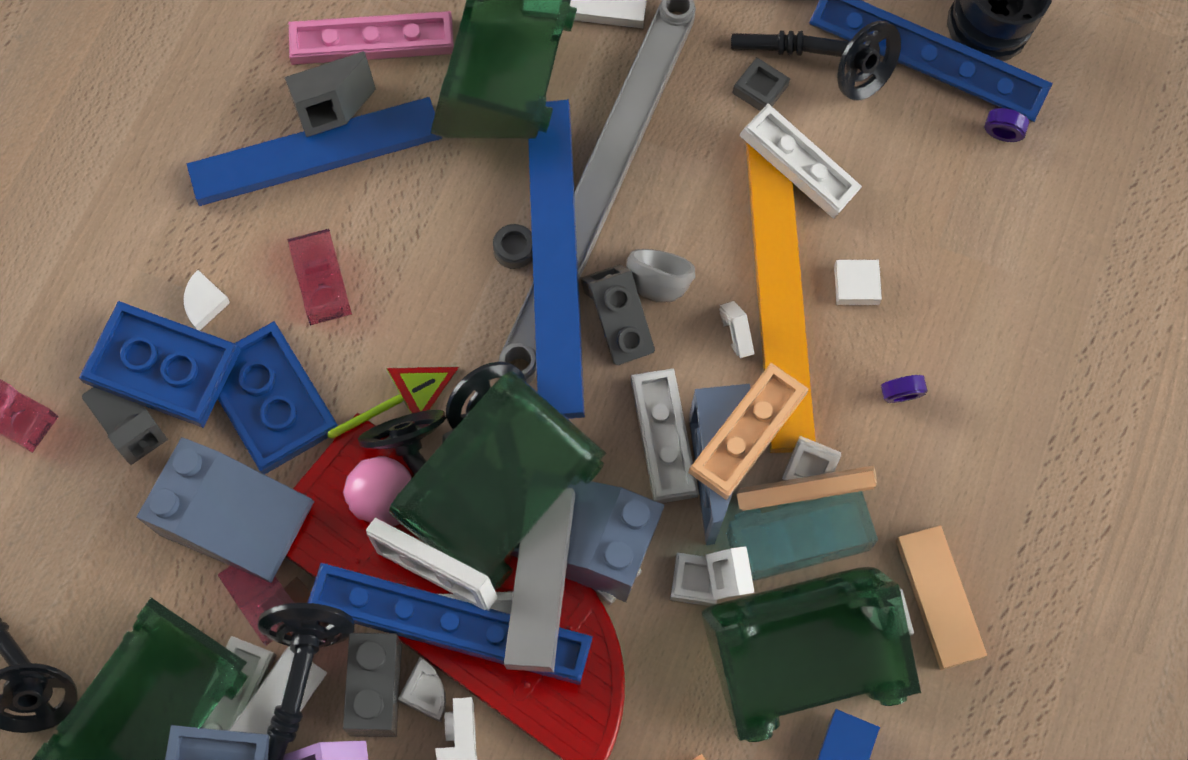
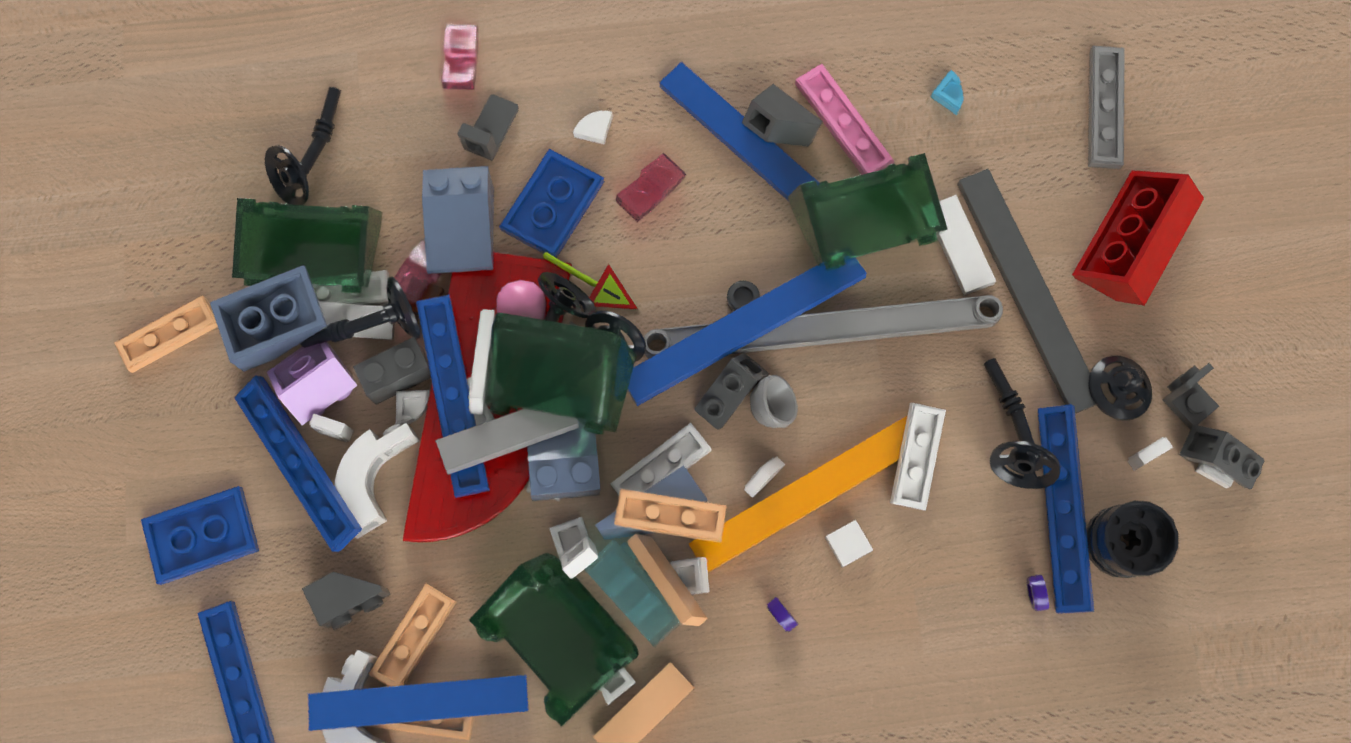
camera: 70 degrees right, 5 degrees up
blue tile [79,301,241,428] -> none
dark grey tile [732,57,790,111] -> none

